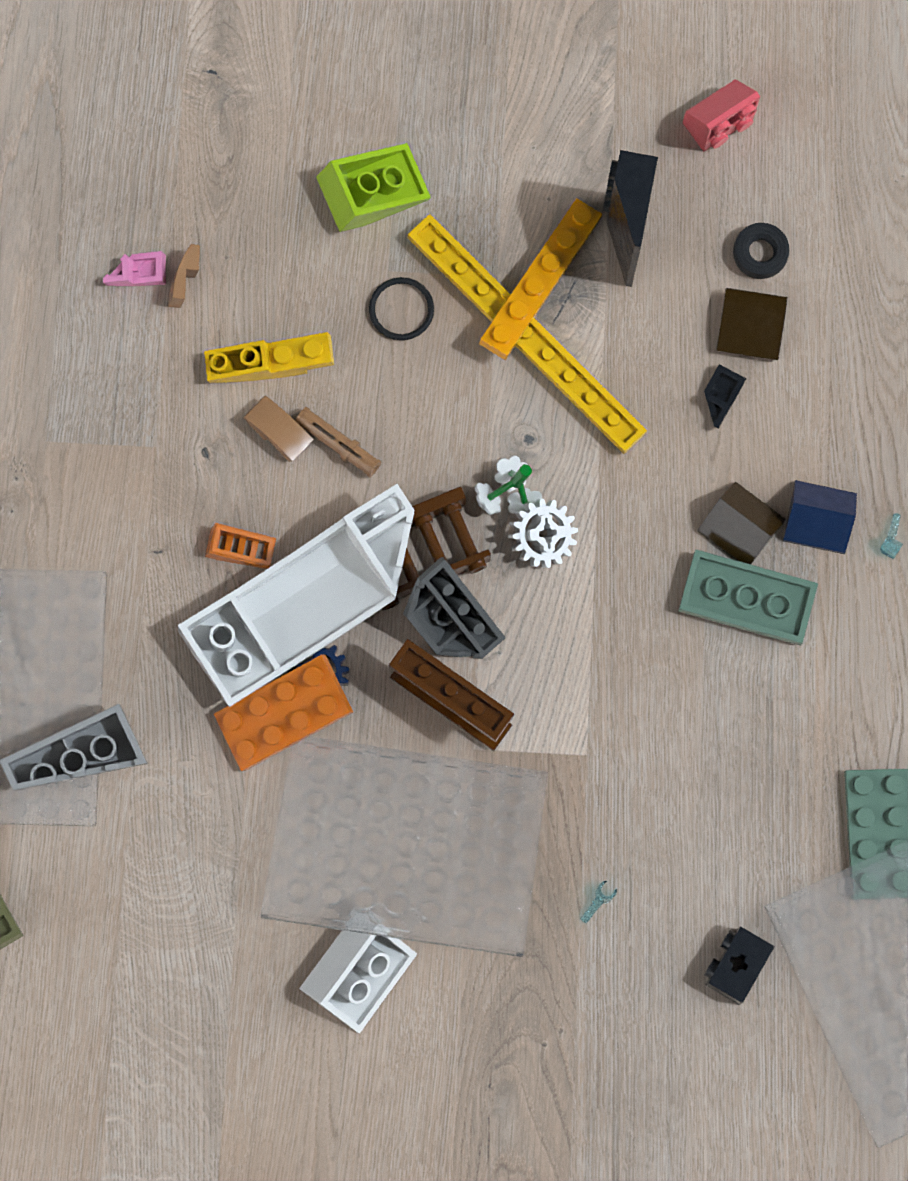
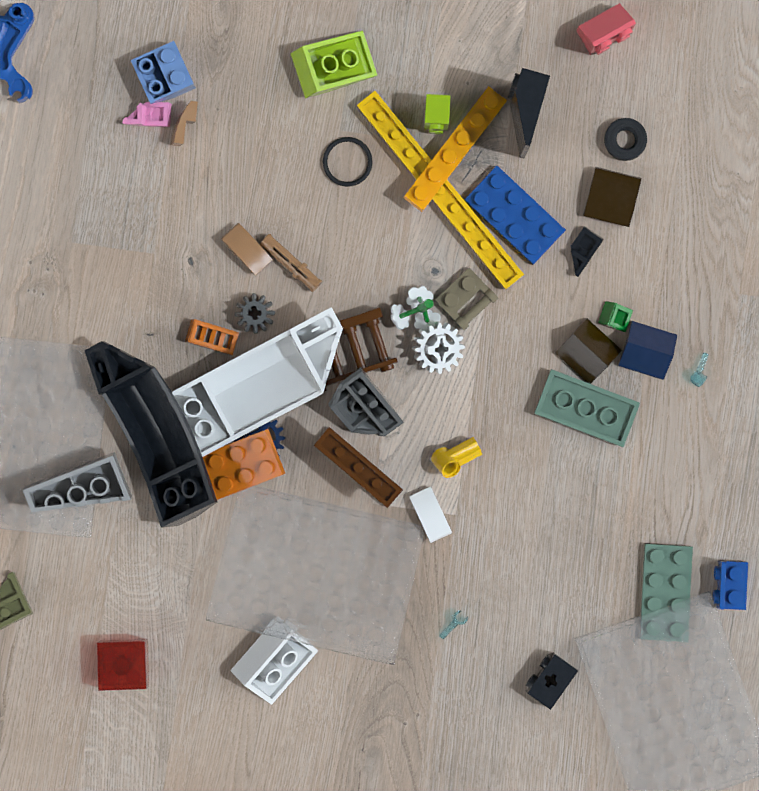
camera: 10 degrees right, 10 degrees up
yellow slope [204,332,334,383] -> none
none -> black slope [84,341,217,528]
none -> clear red brick [97,639,149,691]
none -> medium blue slope [131,41,196,104]
none -> dark grey gear [235,293,275,334]
none -> white slope [409,486,452,543]
none -> lime brick [424,94,451,134]
none -> yellow piece [431,437,482,478]
none -> dark tan plate [435,267,499,331]
none -> blue plate [464,166,566,265]
none -> green slope [598,301,633,333]

